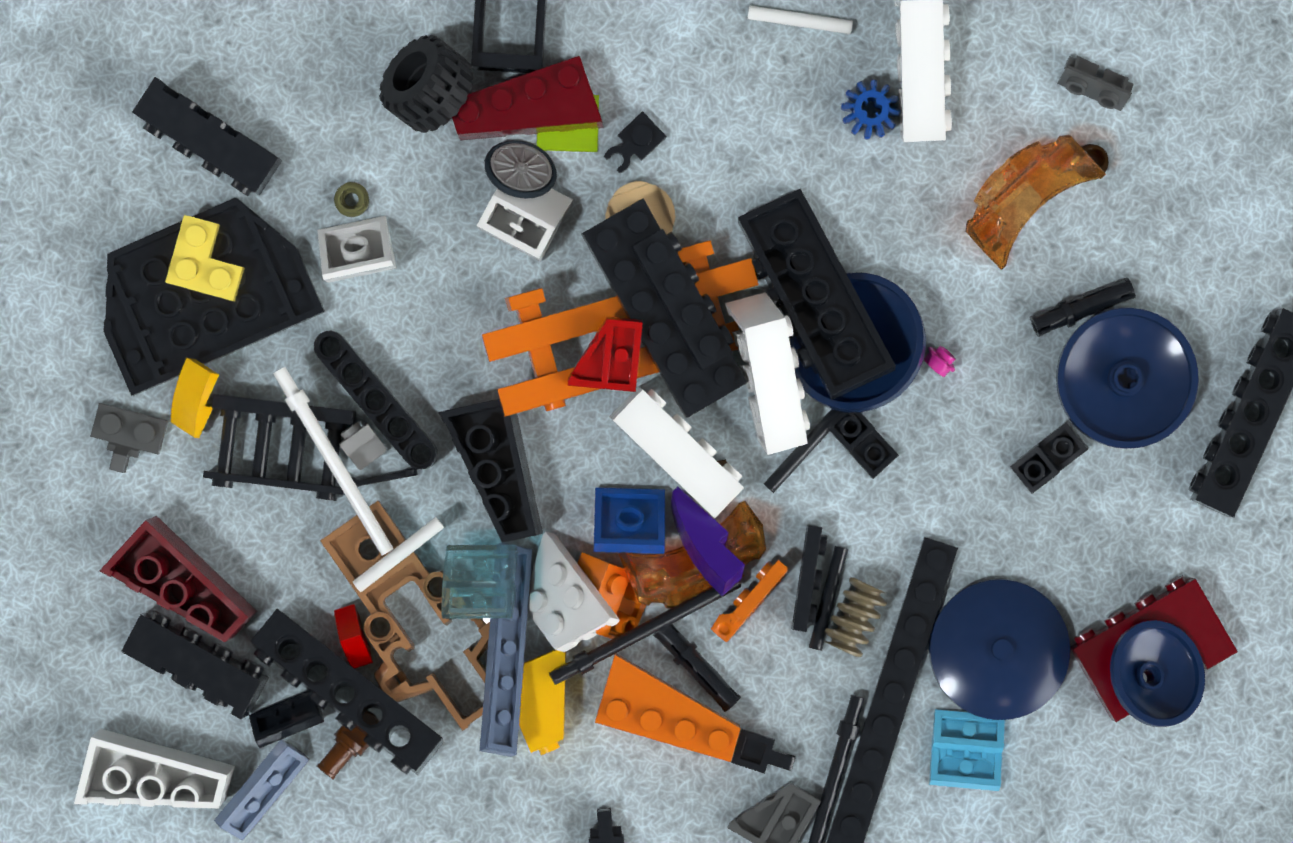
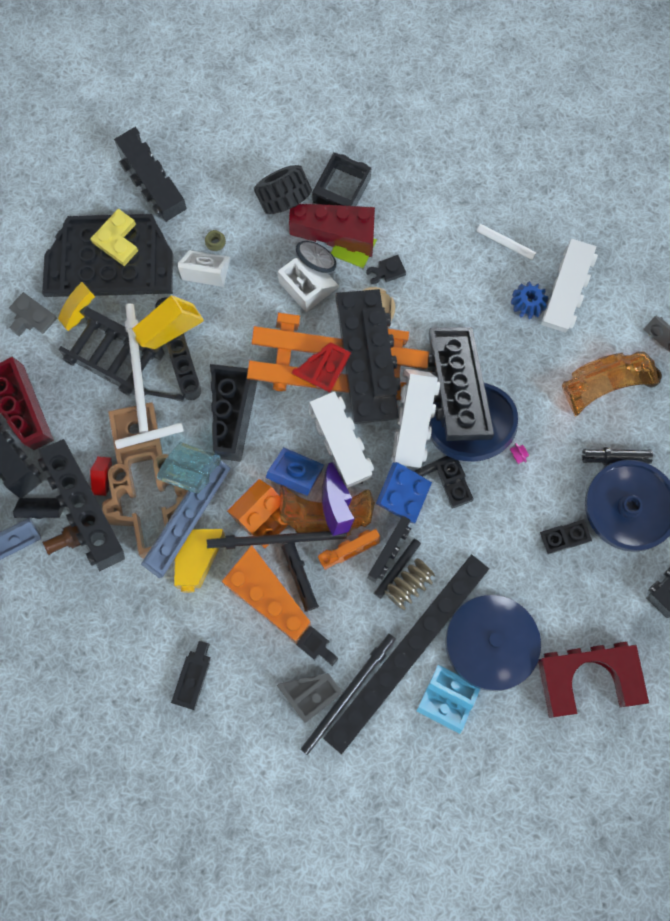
camera: 20 degrees right, 15 degrees down
light grey bracket [339,422,387,470] -> none
white wing [528,531,620,652] -> none
dark blue dish [1110,620,1205,727] -> none
none -> yellow slope [132,295,204,350]
none -> blue plate [376,462,432,524]

